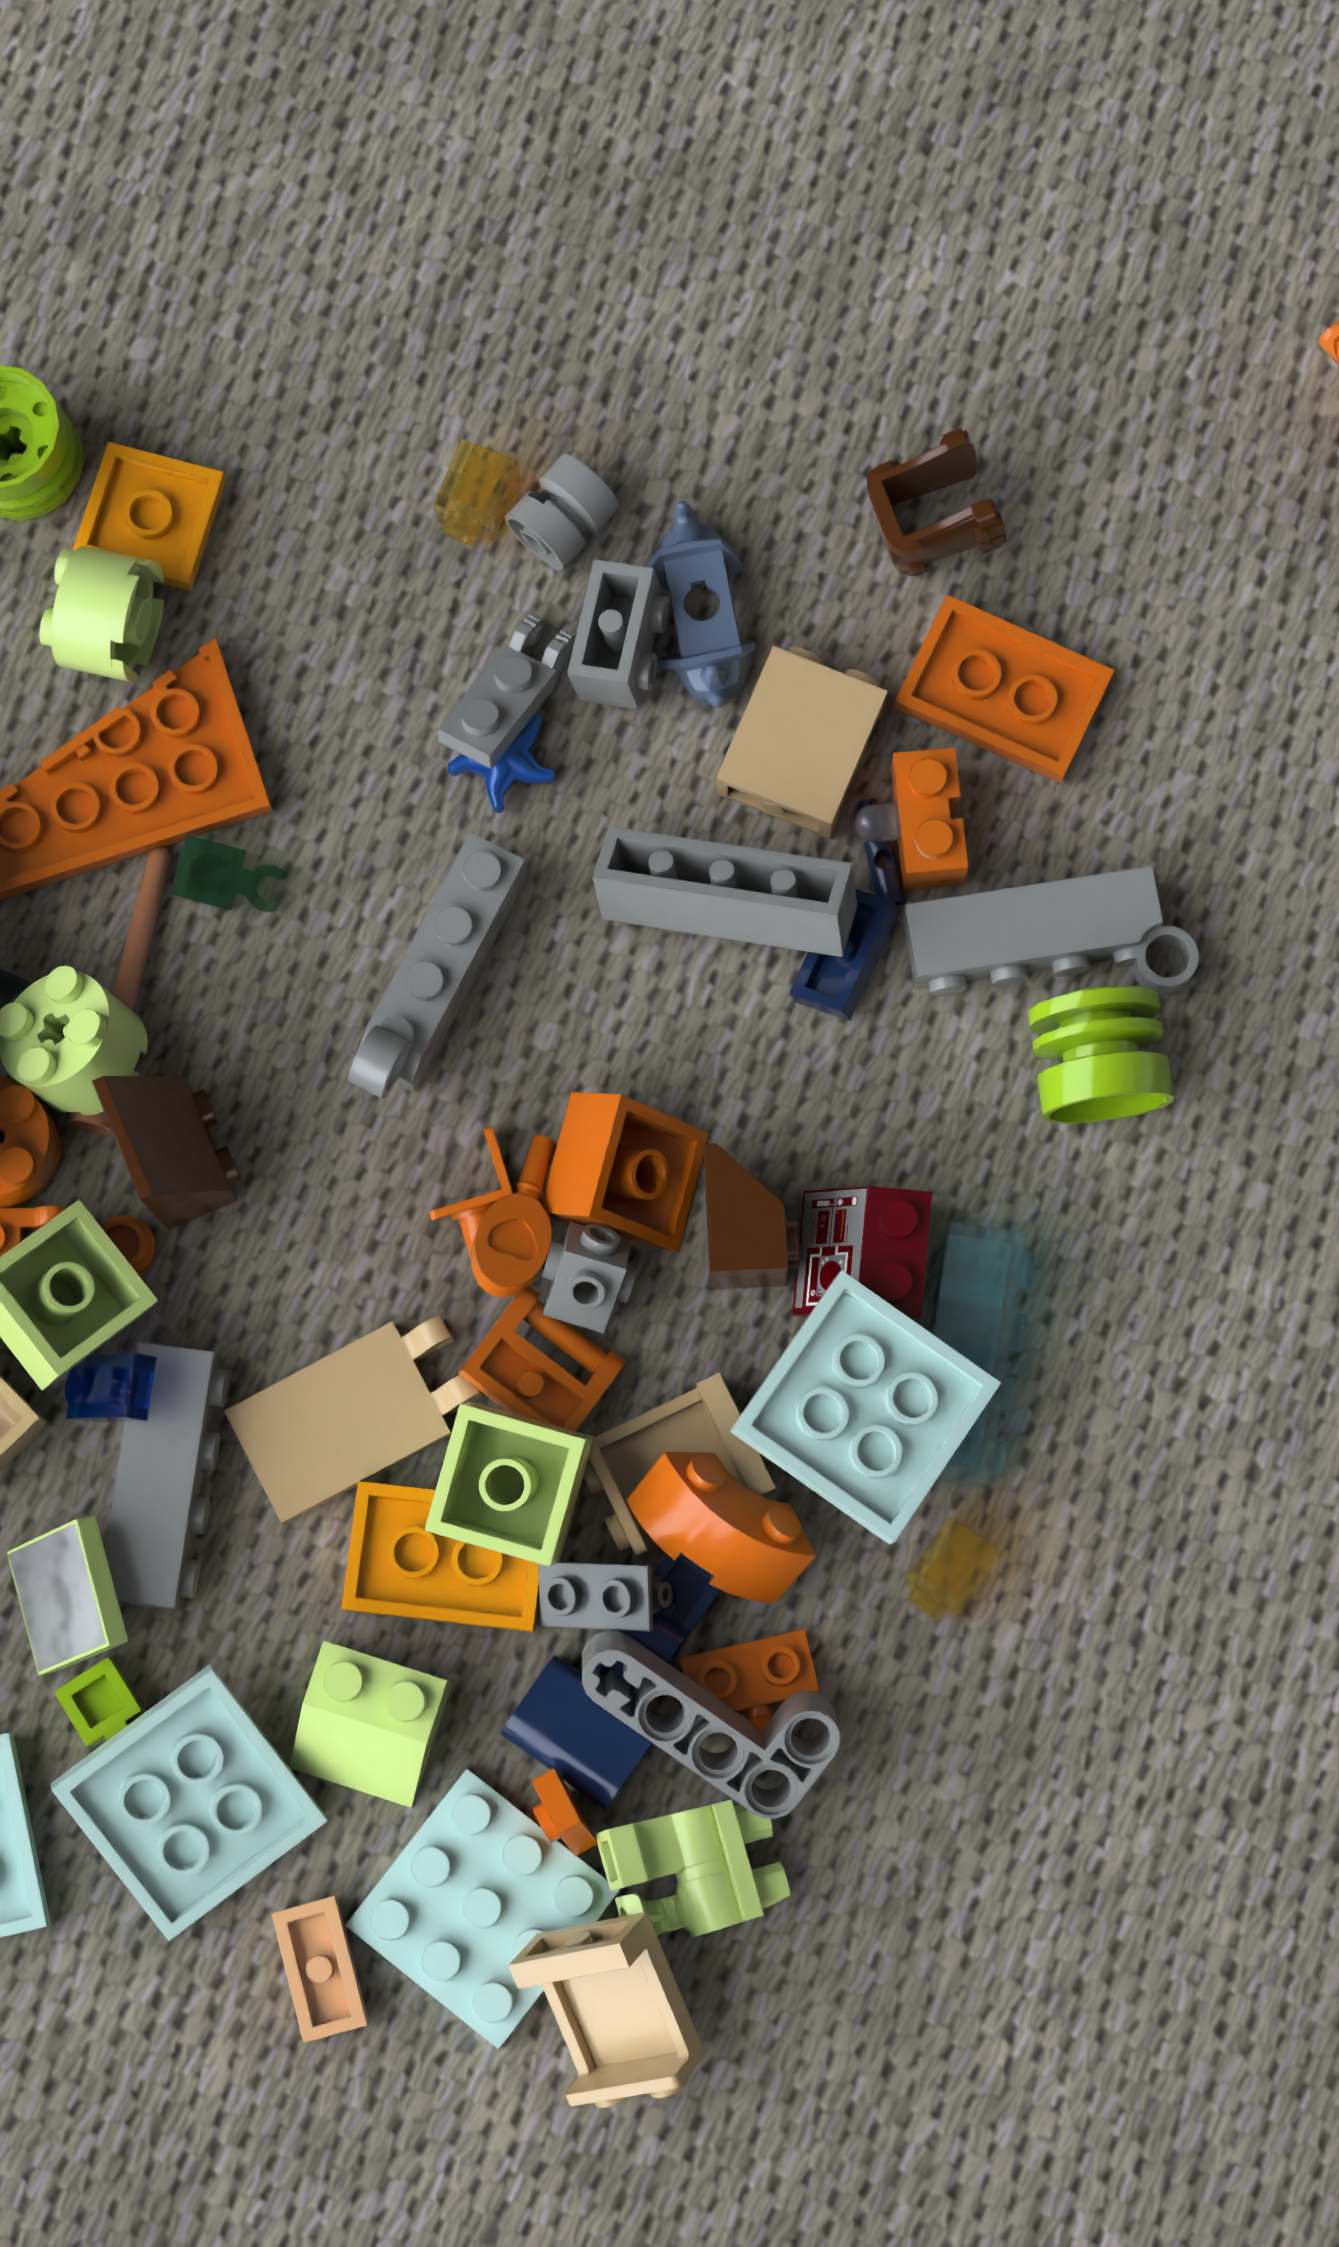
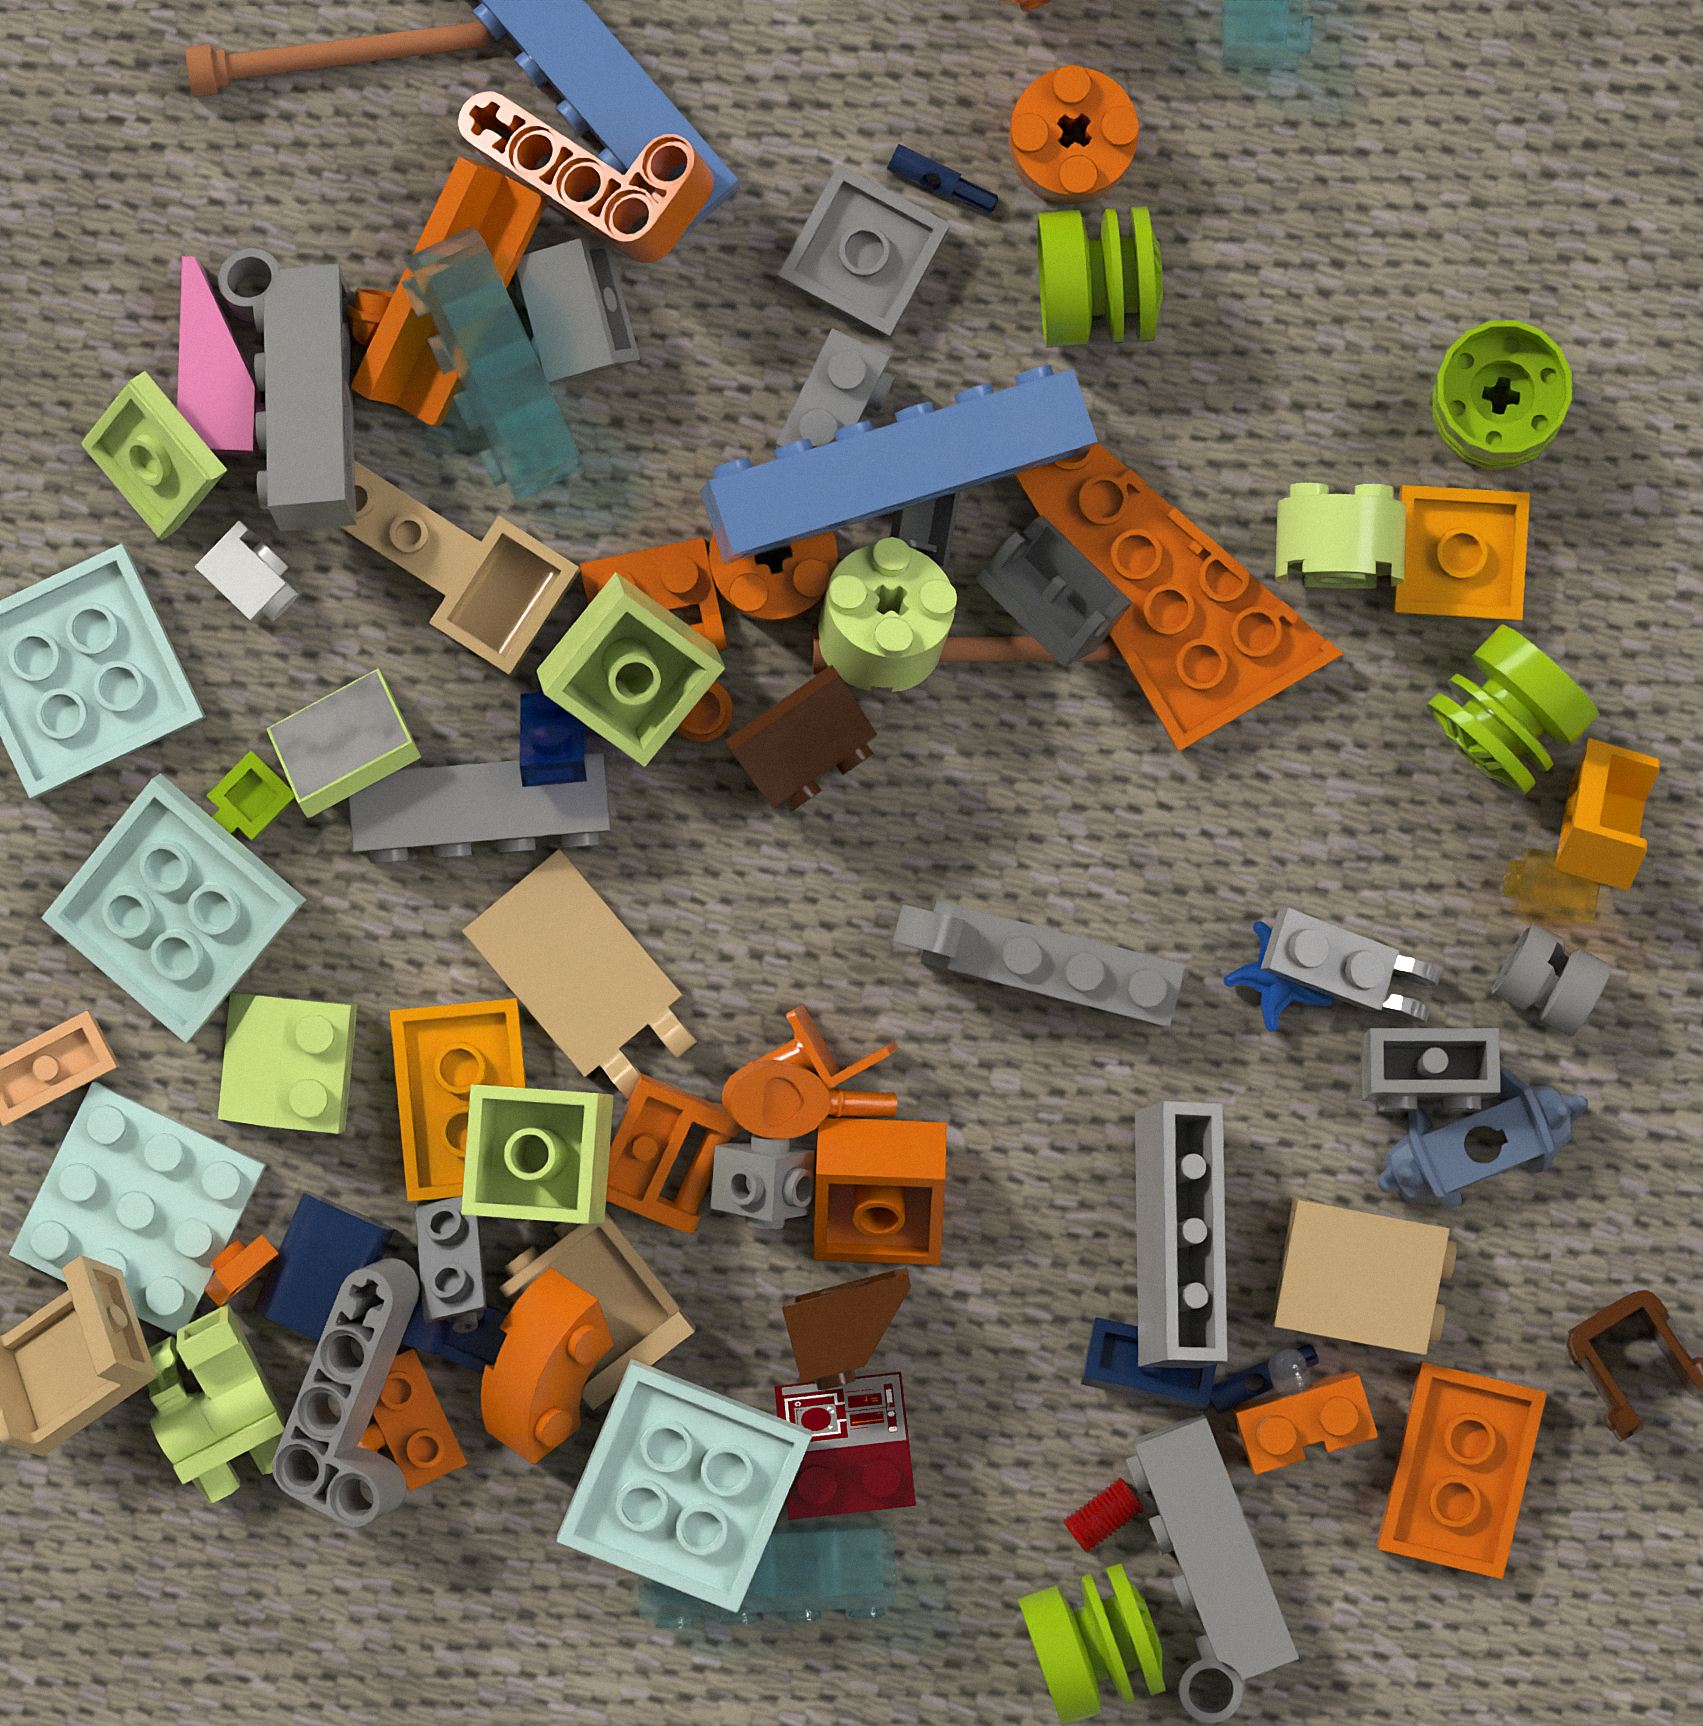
camera: 75 degrees right, 10 degrees up
clear green plate [171,834,286,912] -> none
clear yellow brick [902,1516,1003,1622] -> none
none -> dark grey hinge [975,515,1133,667]
none -> red piece [1063,1477,1145,1553]
none -> lime wheel [1426,624,1600,795]
none -> light orange panel [1554,738,1661,891]

